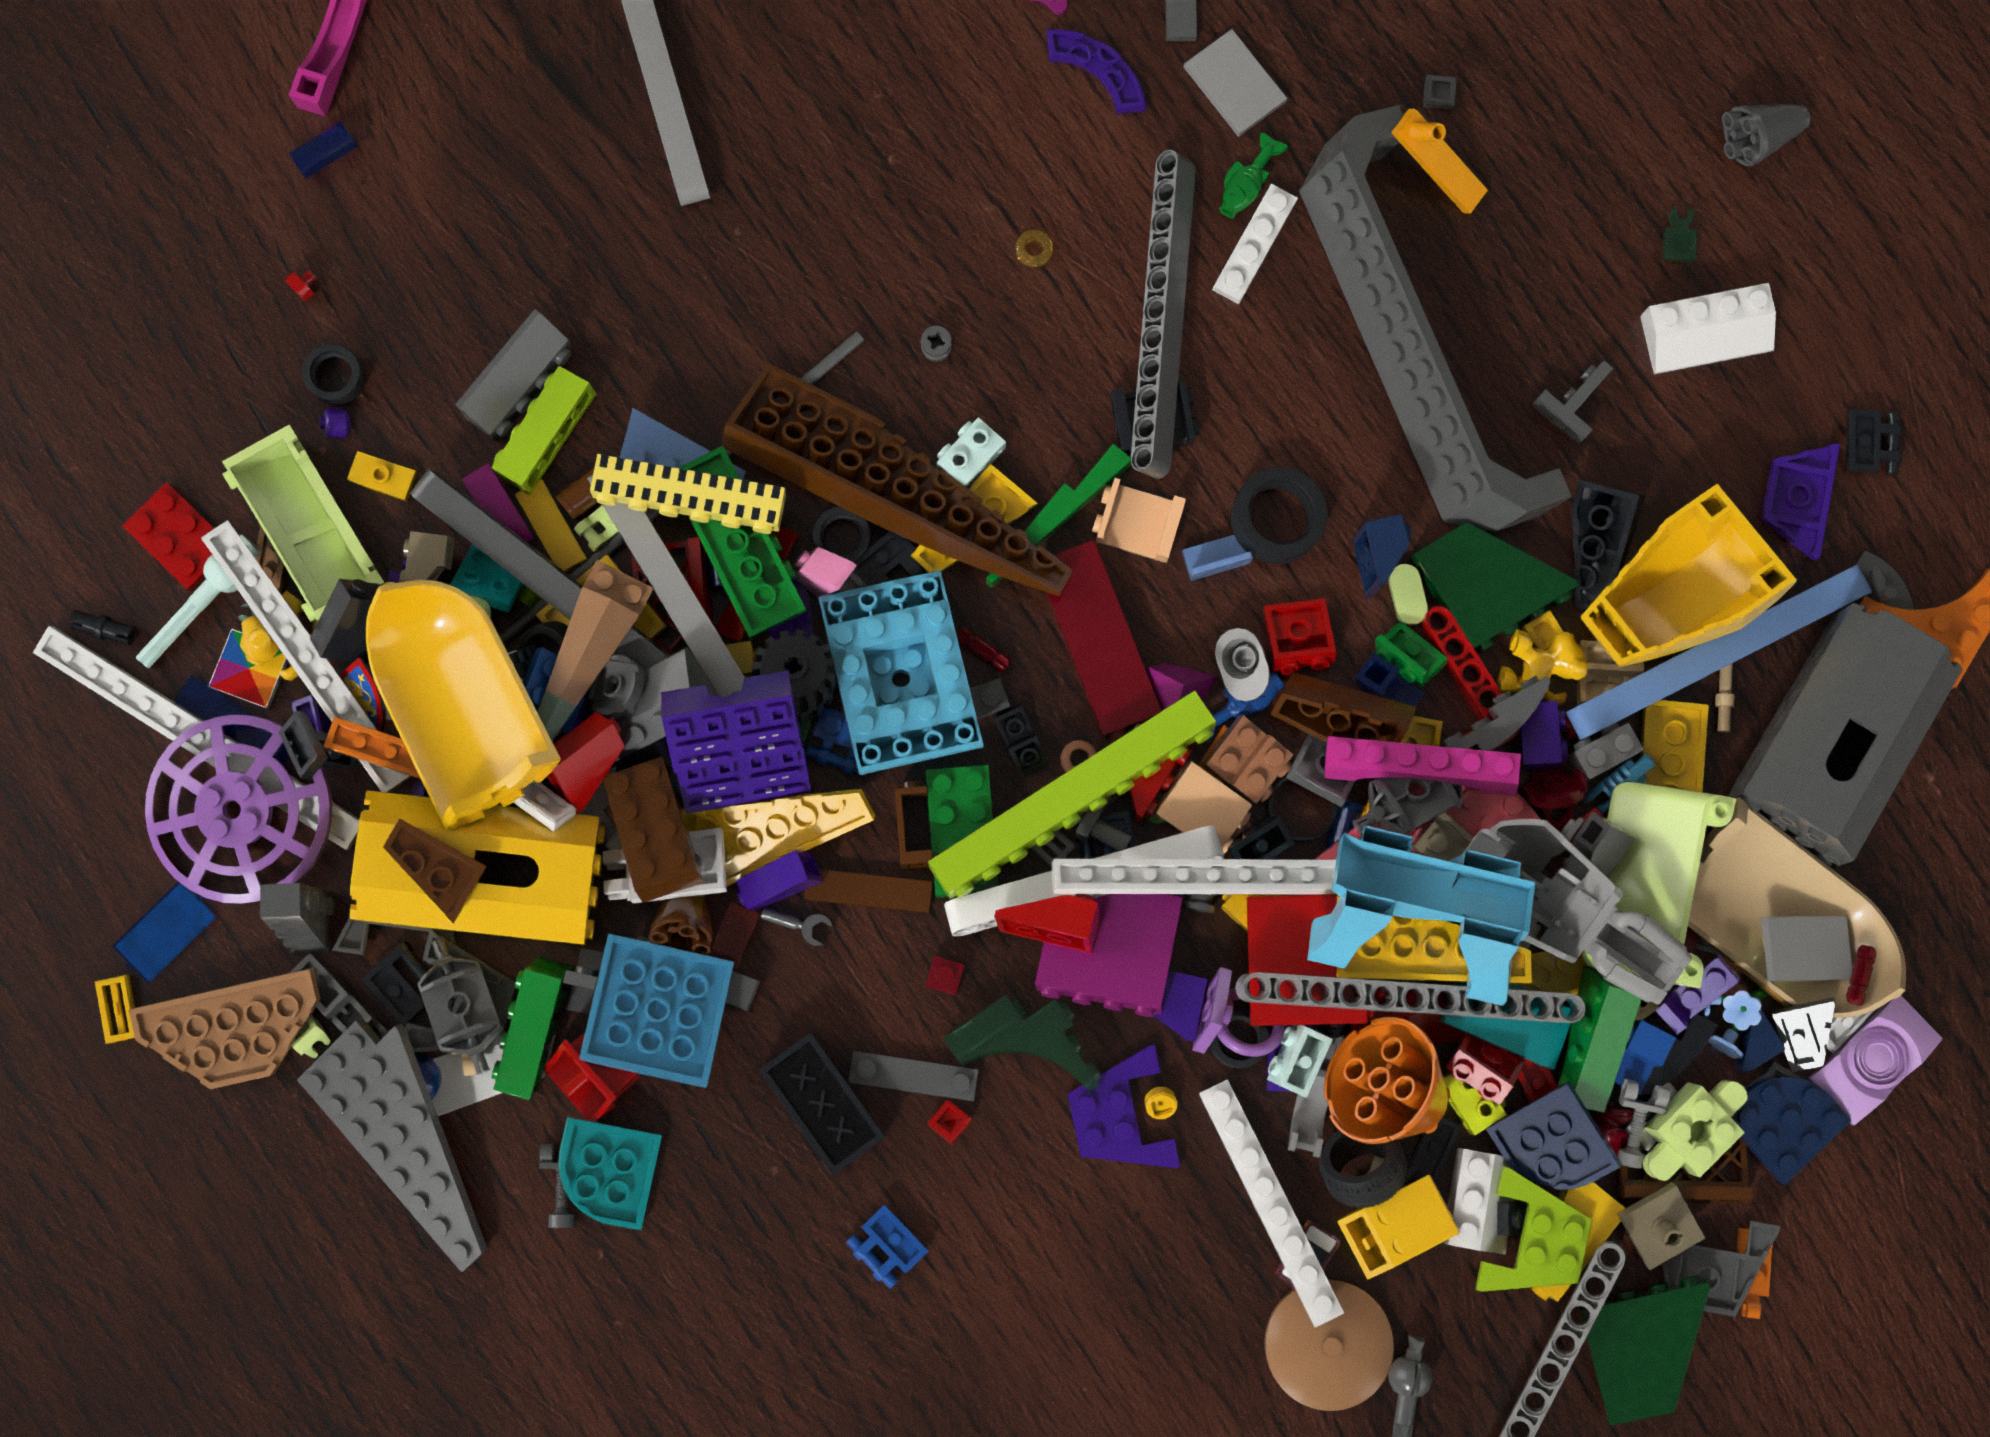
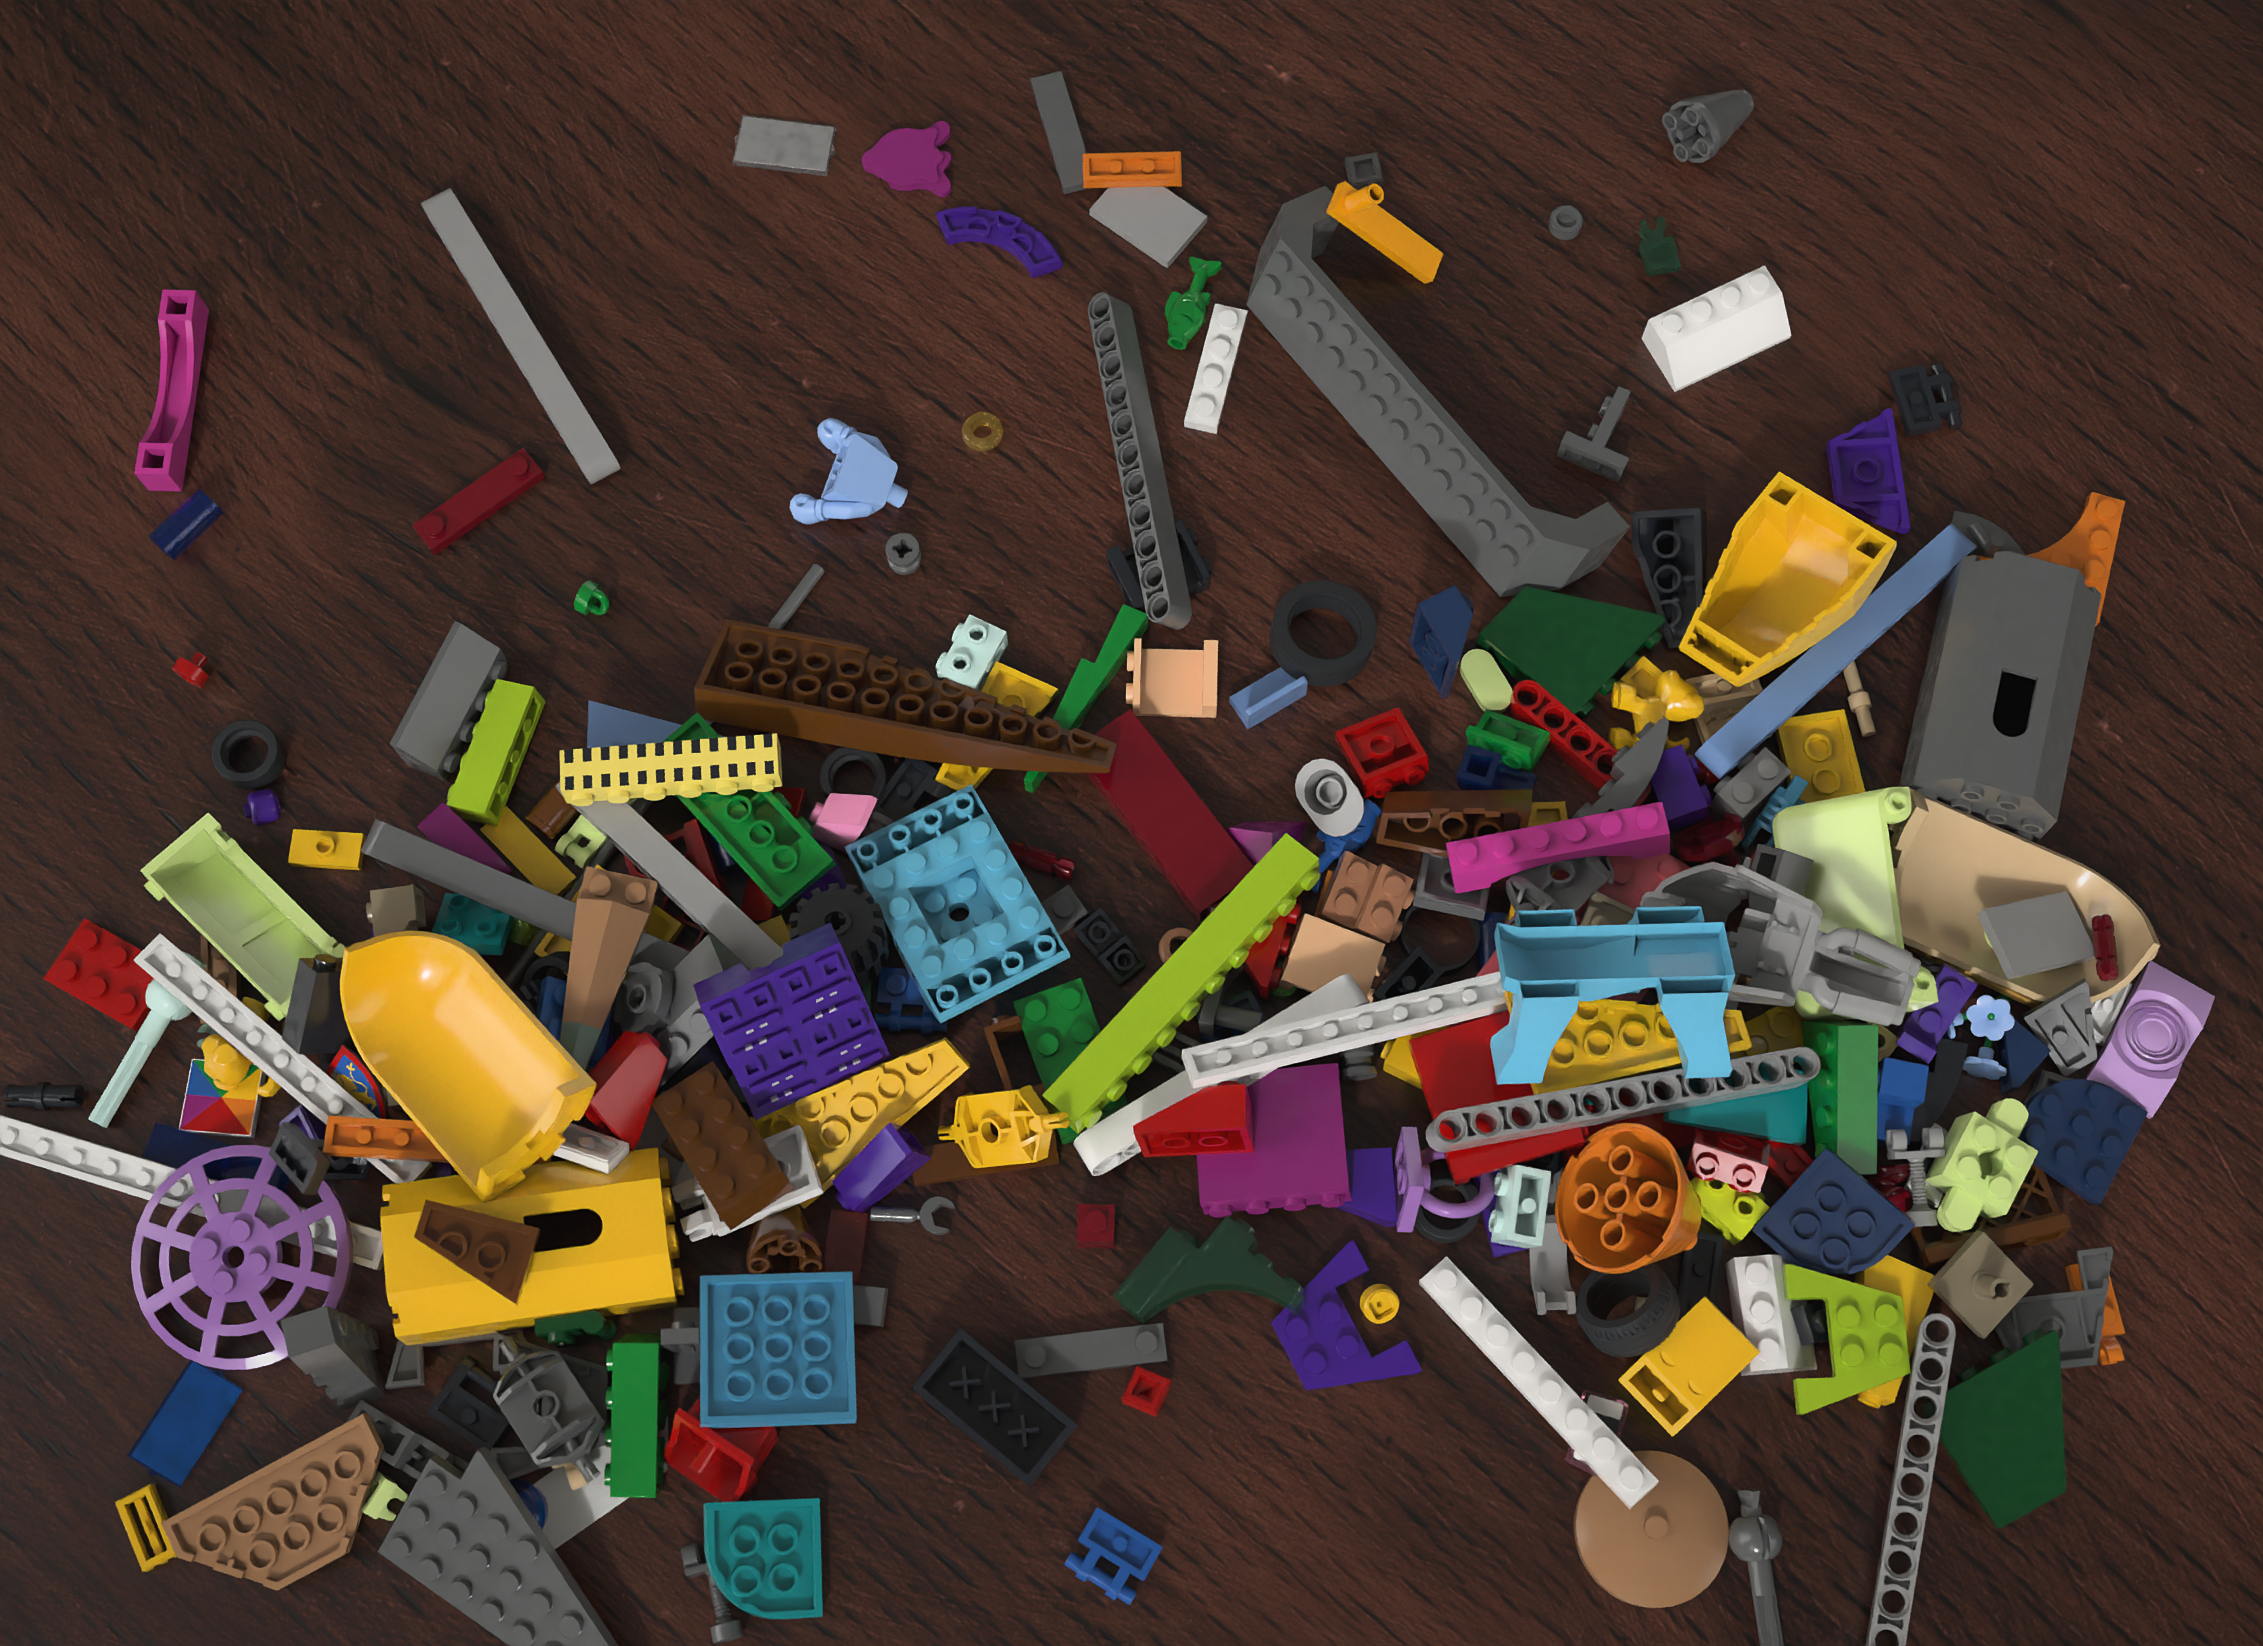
camera: 10 degrees left, 10 degrees down
none -> dark red plate [412,448,545,555]
none -> dark green plate [534,1310,618,1348]
none -> green tile [574,580,609,616]
none -> light blue torso [790,418,908,525]
none -> yellow plate [938,1085,1070,1168]
none -> orange tile [1083,151,1182,188]
none -> dark grey tile [1548,205,1583,240]

